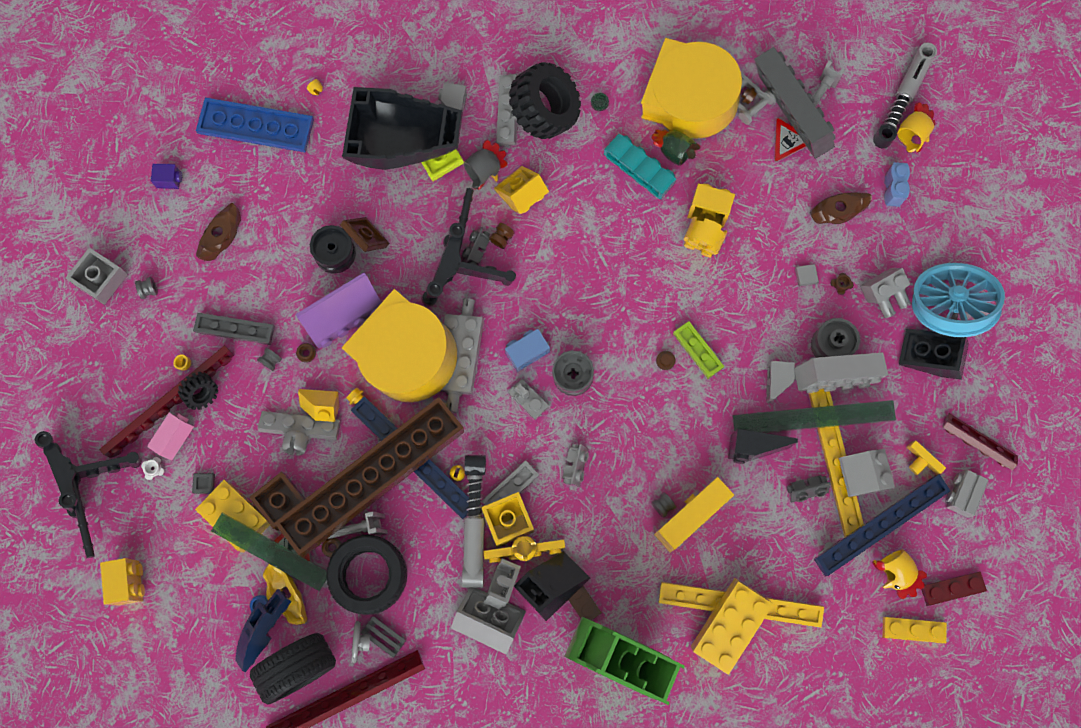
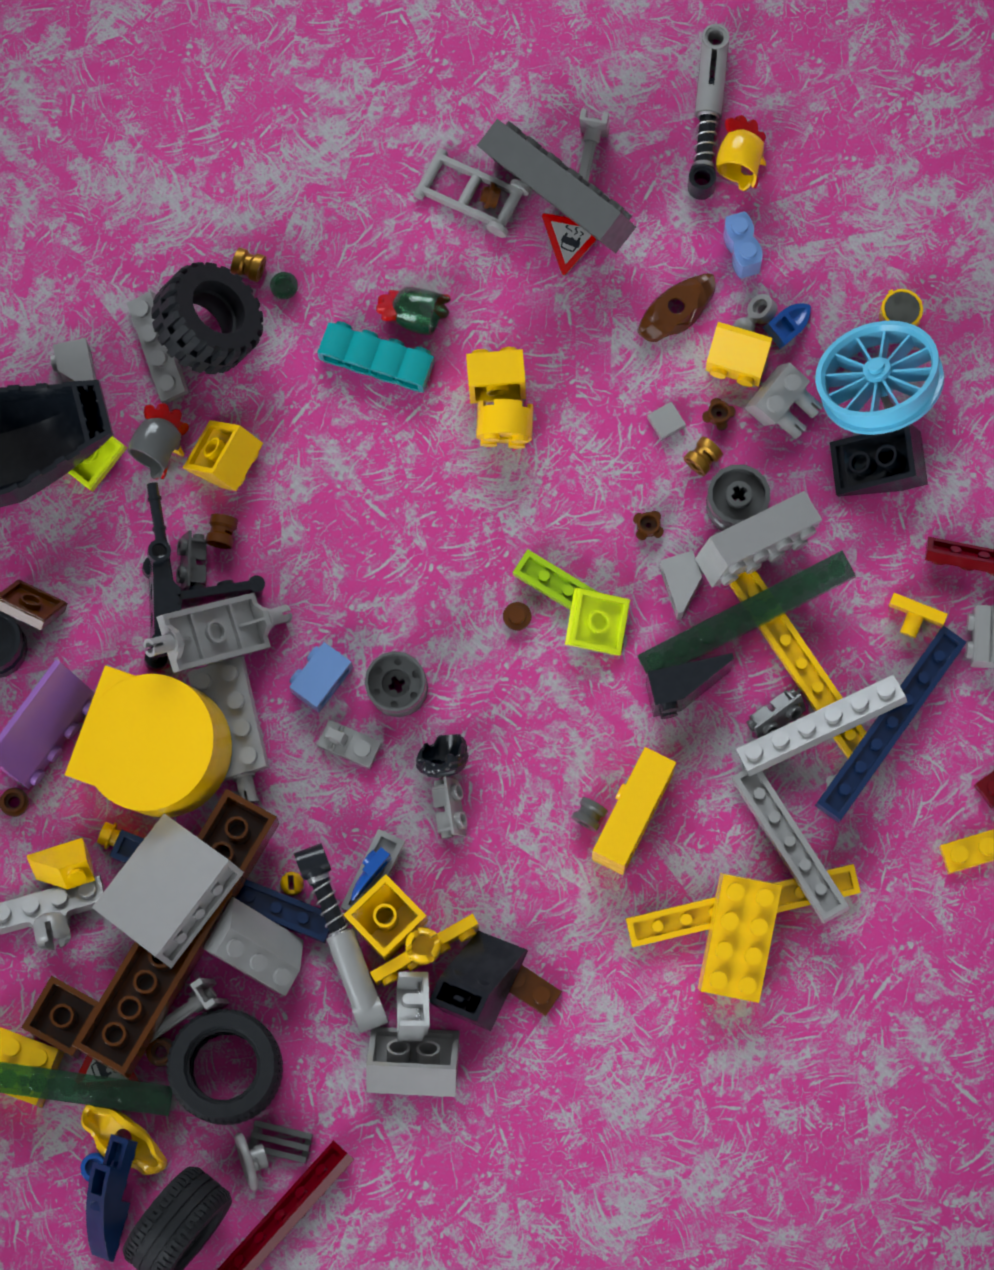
camera: 15 degrees left, 0 degrees up
bright green brick [564,617,685,705] -> none
yellow brick [641,38,742,139] -> none
light grey slope [839,449,895,497] -> none
yellow piece [872,549,927,599] -> none
none -> light grey panel [92,814,244,968]
none -> light grey plate [143,593,292,673]
none -> light grey slope [202,897,304,996]
none -> pearl gold wheel [230,247,267,282]
none -> blue plate [351,847,392,902]
none -> black hair [416,734,469,778]
none -> neon yellow plate [565,588,630,656]
none -> reddish brown plate [633,511,664,541]
none -> pearl gold wheel [684,436,723,476]
none -> yellow slope [705,322,772,387]
none -> light grey plate [732,769,849,924]
none -> light grey plate [733,294,777,332]
none -> light grey plate [736,675,907,777]
none -> blue plate [762,303,811,349]
none -> pearl dark grey piece [879,289,923,326]

